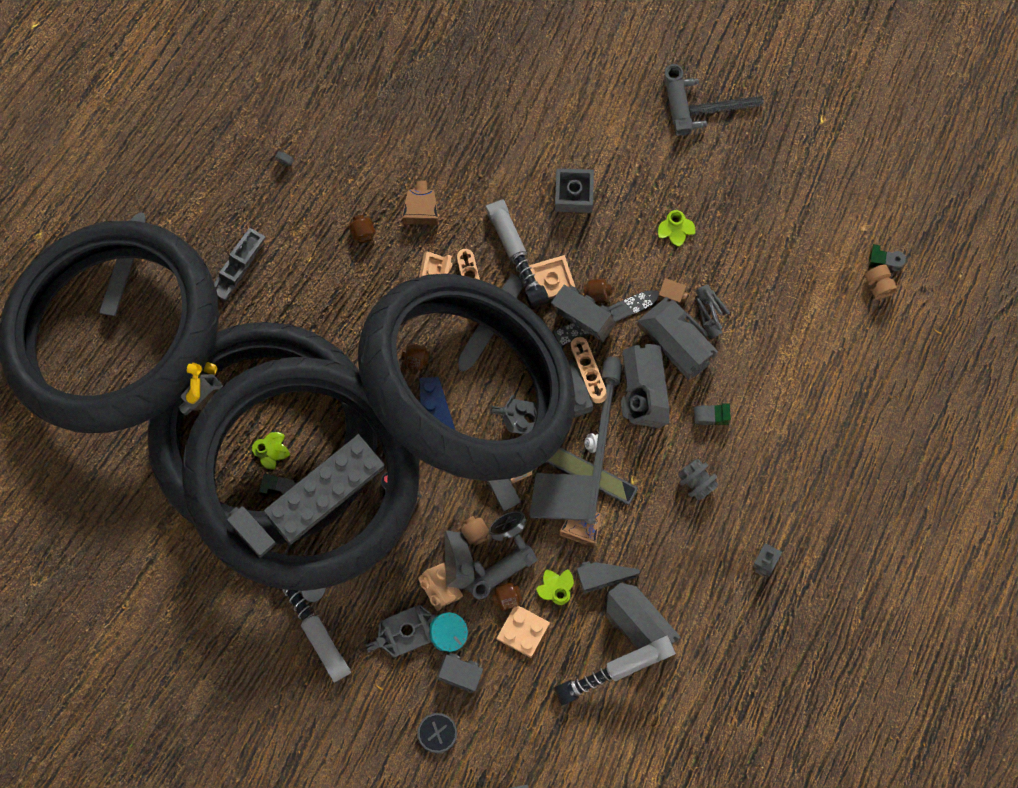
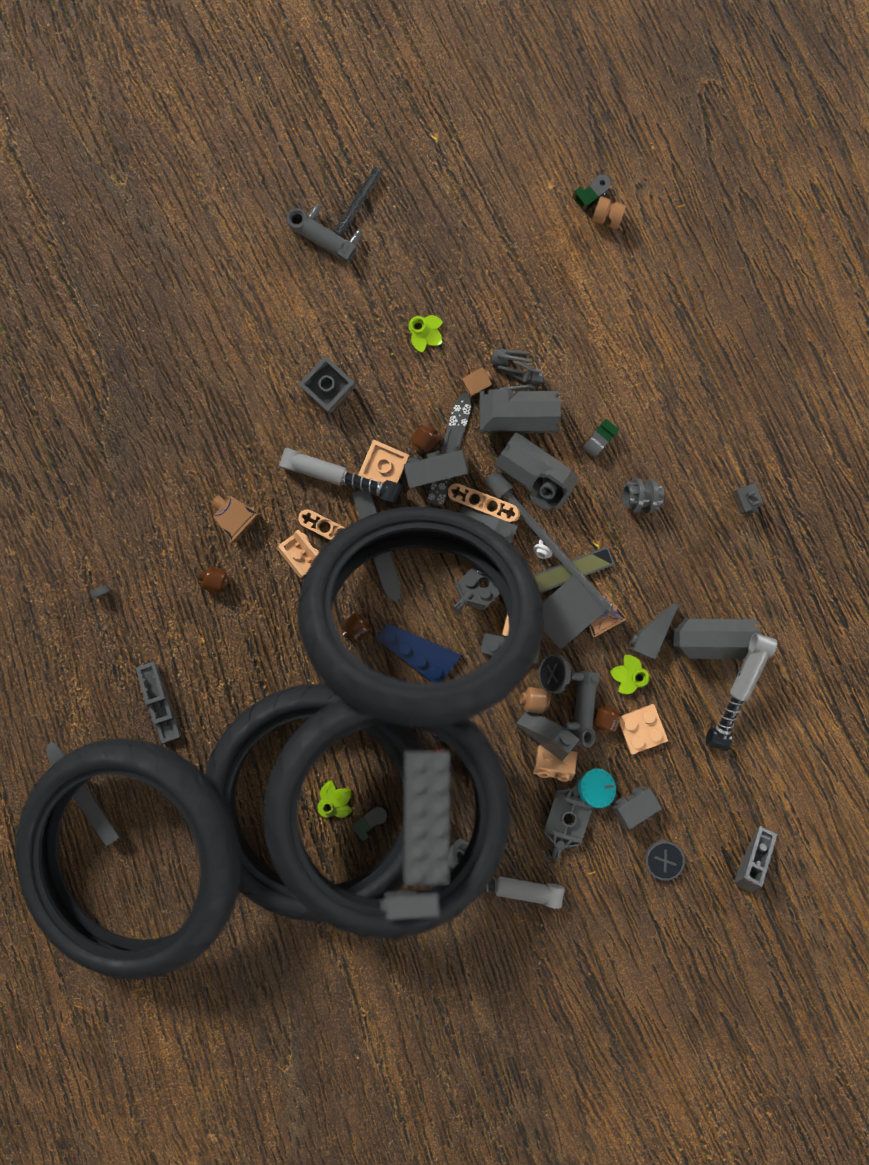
camera: 50 degrees left, 15 degrees up
torso [179,362,223,415] -> none

